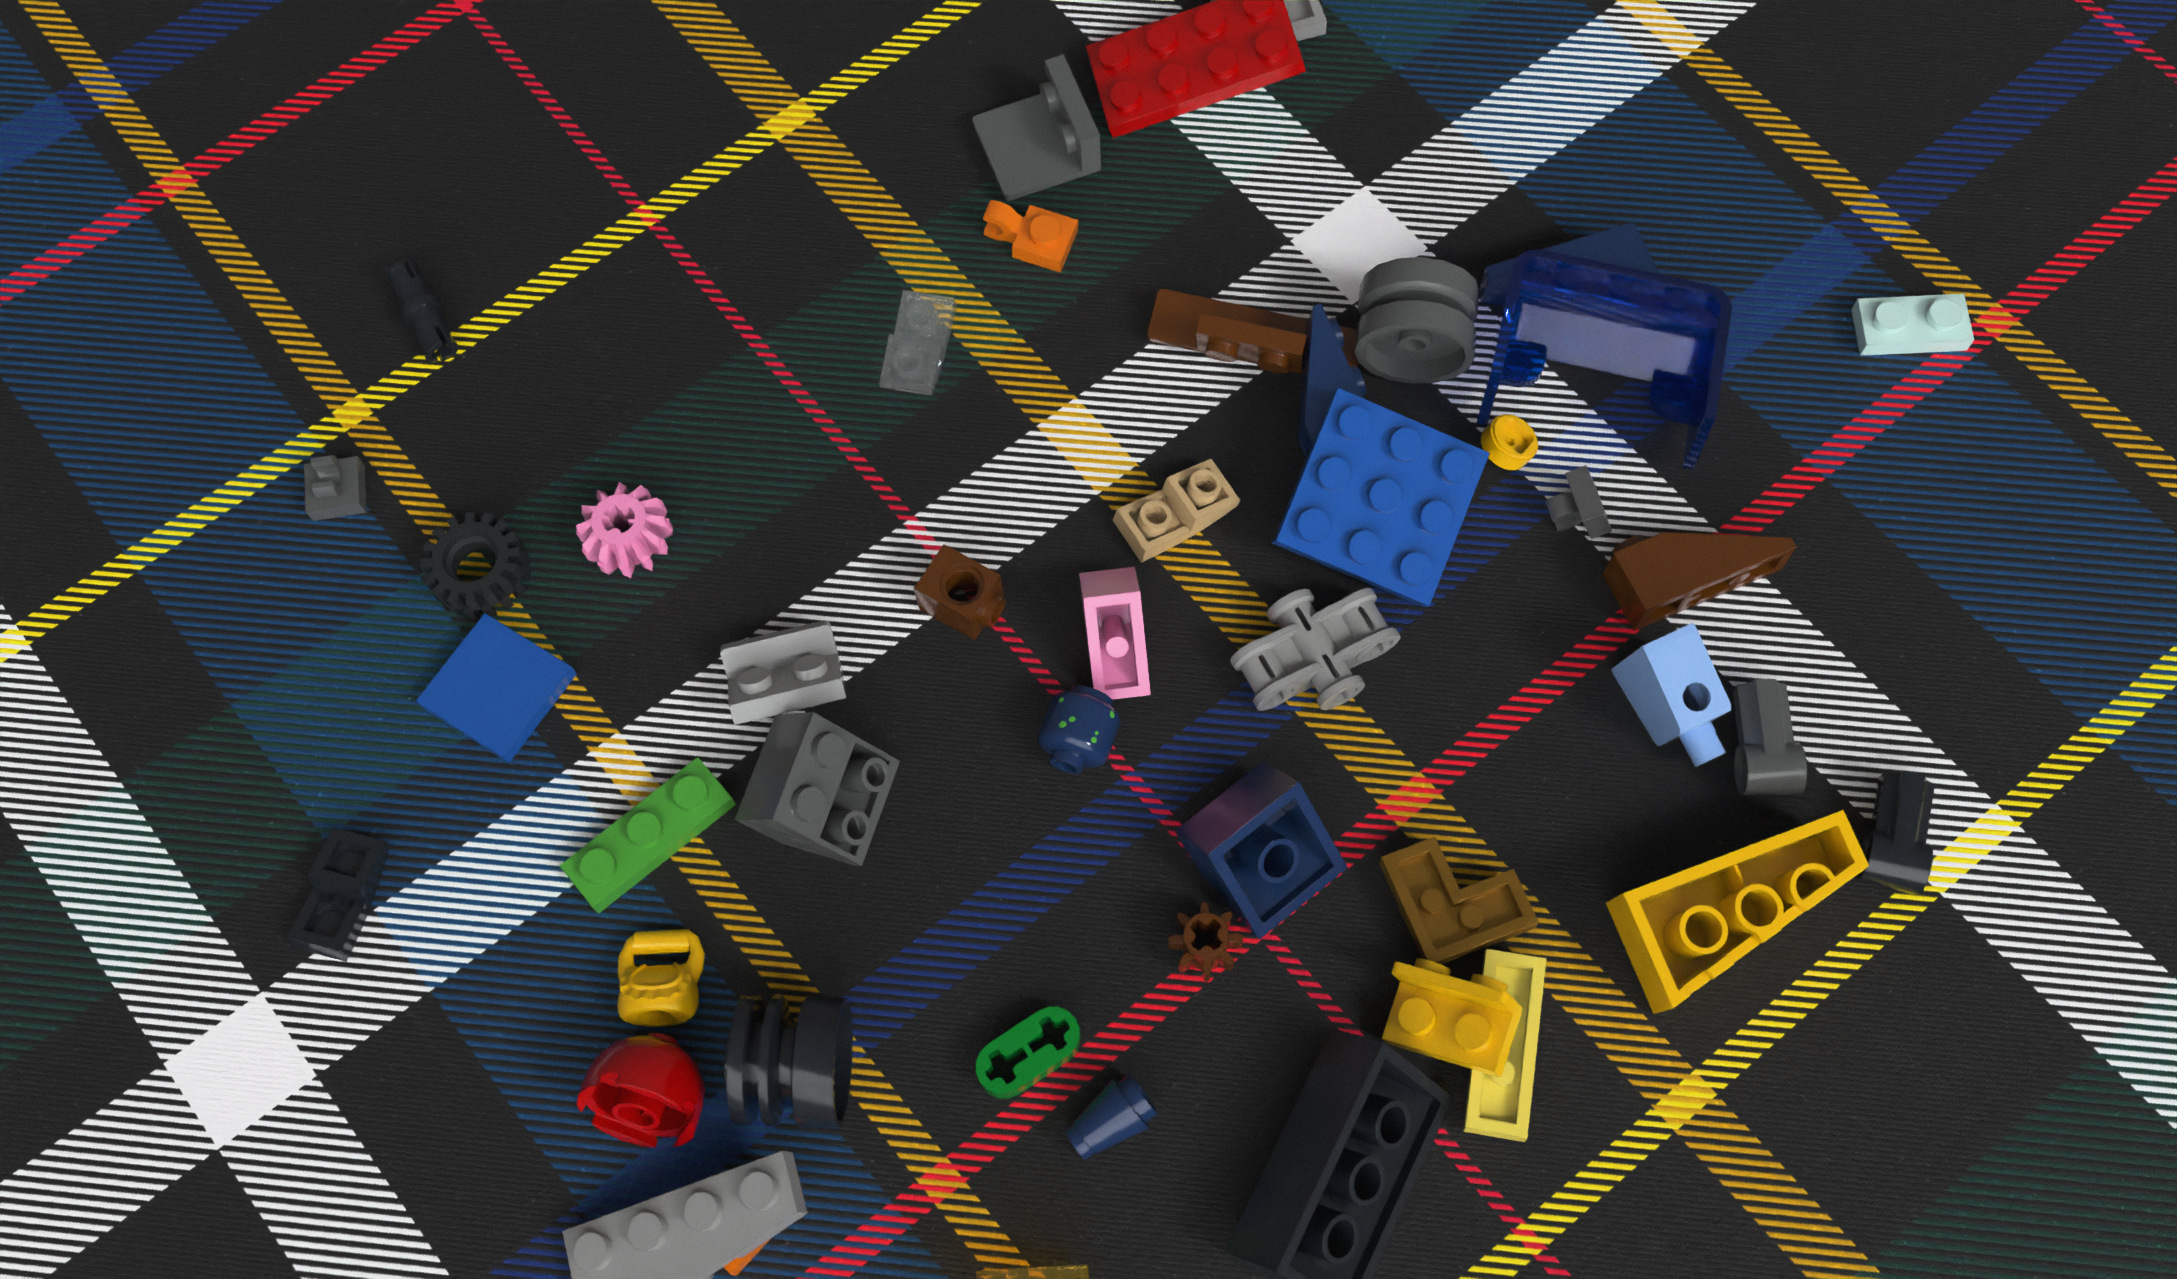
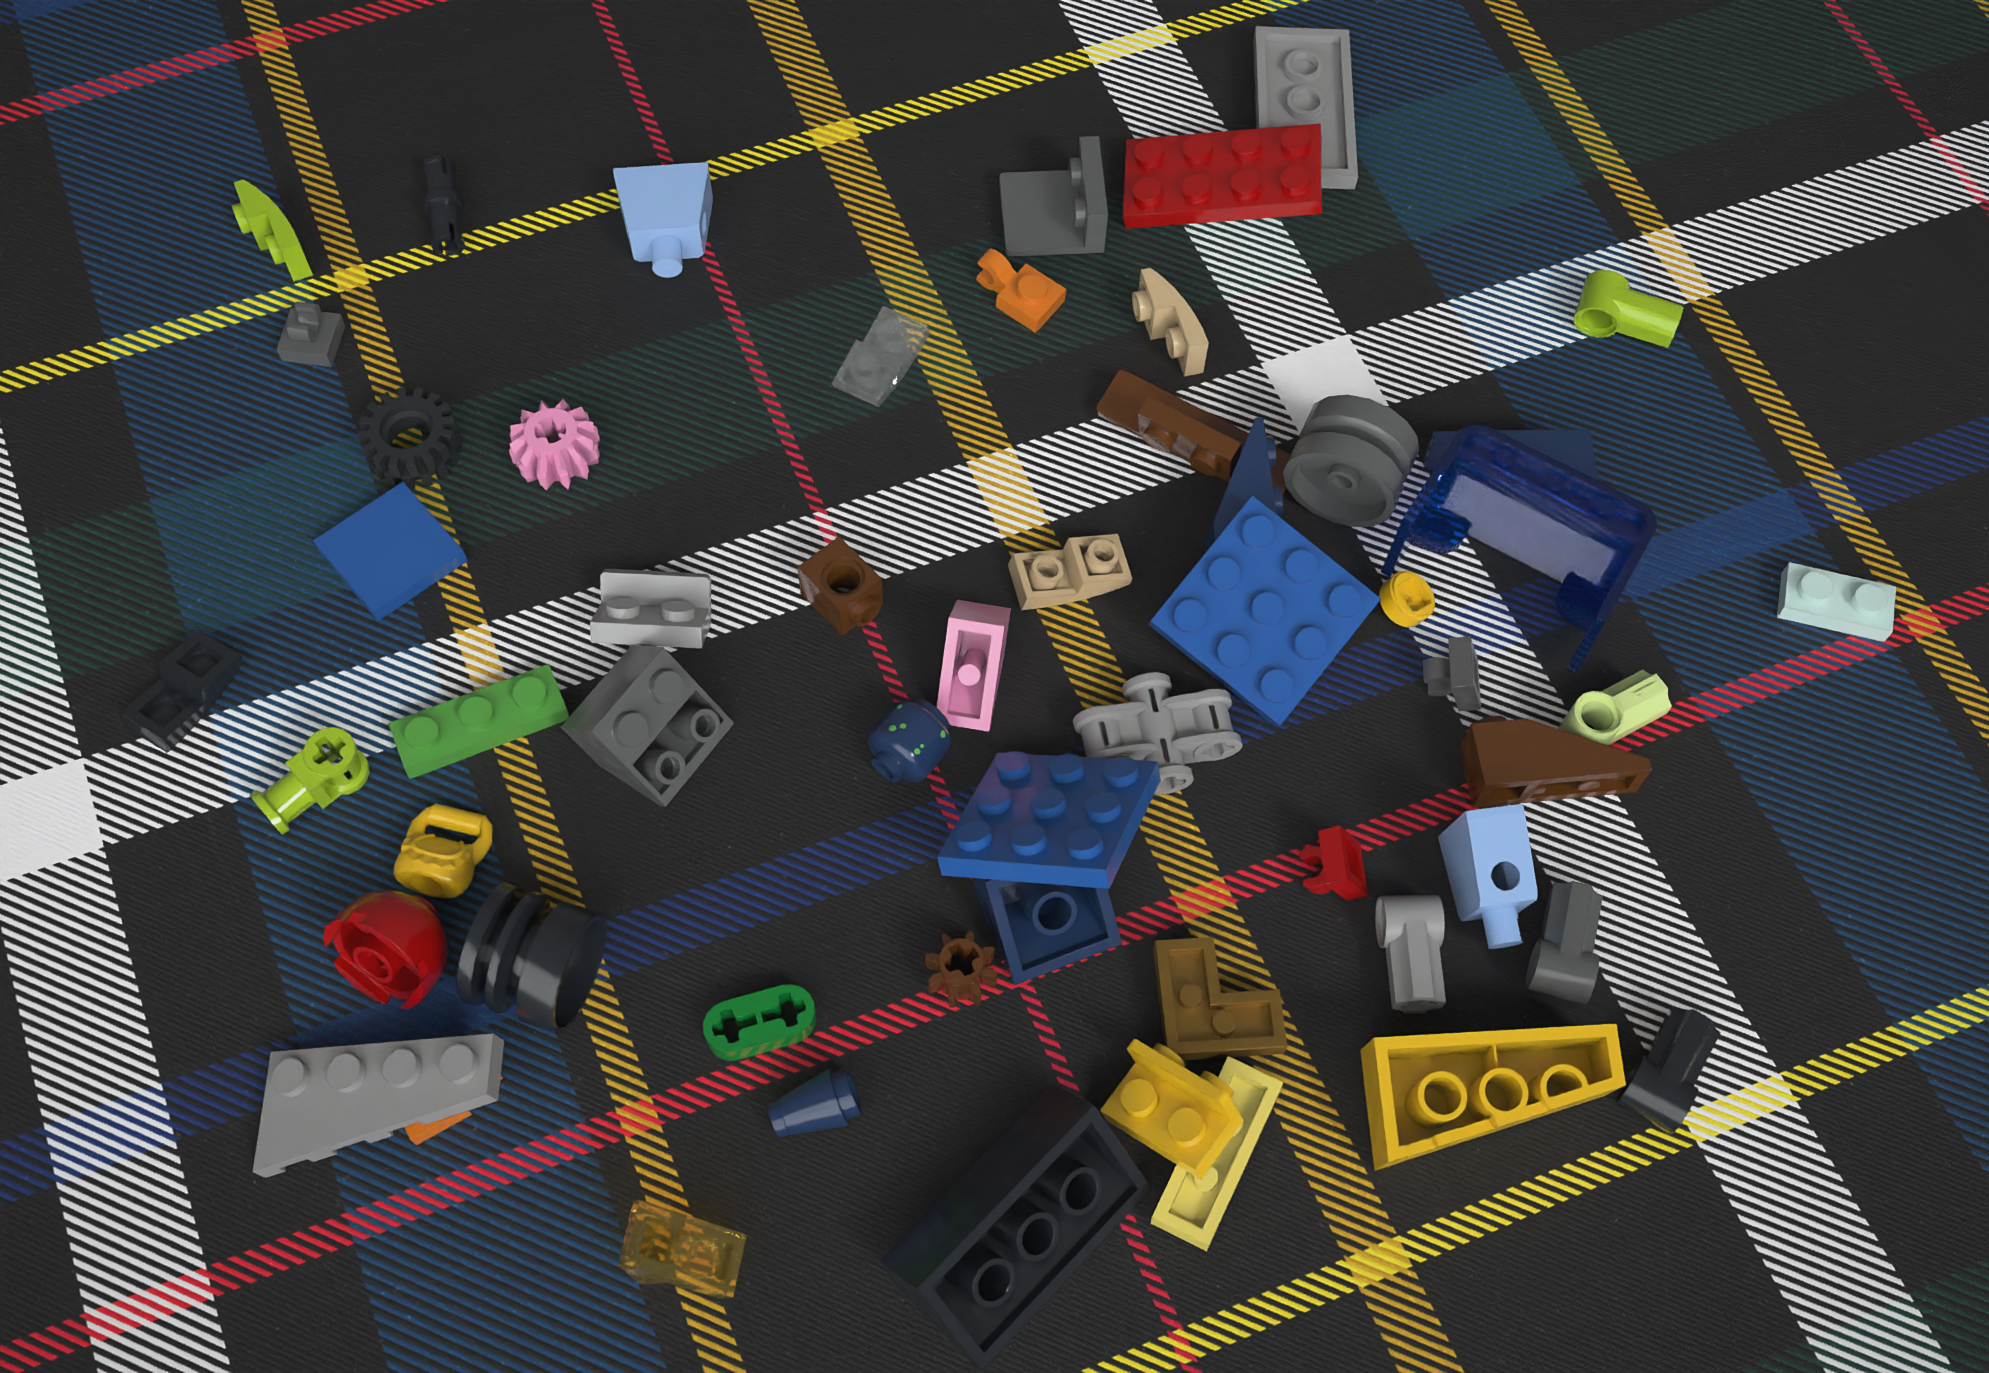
camera: 10 degrees right, 5 degrees down
none -> lime slope [232,179,313,281]
none -> lime connector [249,727,370,835]
none -> light blue torso [613,162,713,278]
none -> blue plate [937,751,1161,889]
none -> tan slope [1132,268,1209,377]
none -> red tile [1299,825,1368,901]
none -> light grey piece [1375,895,1446,1014]
none -> yellowish green piece [1558,670,1672,745]
none -> lime piece [1573,270,1684,348]

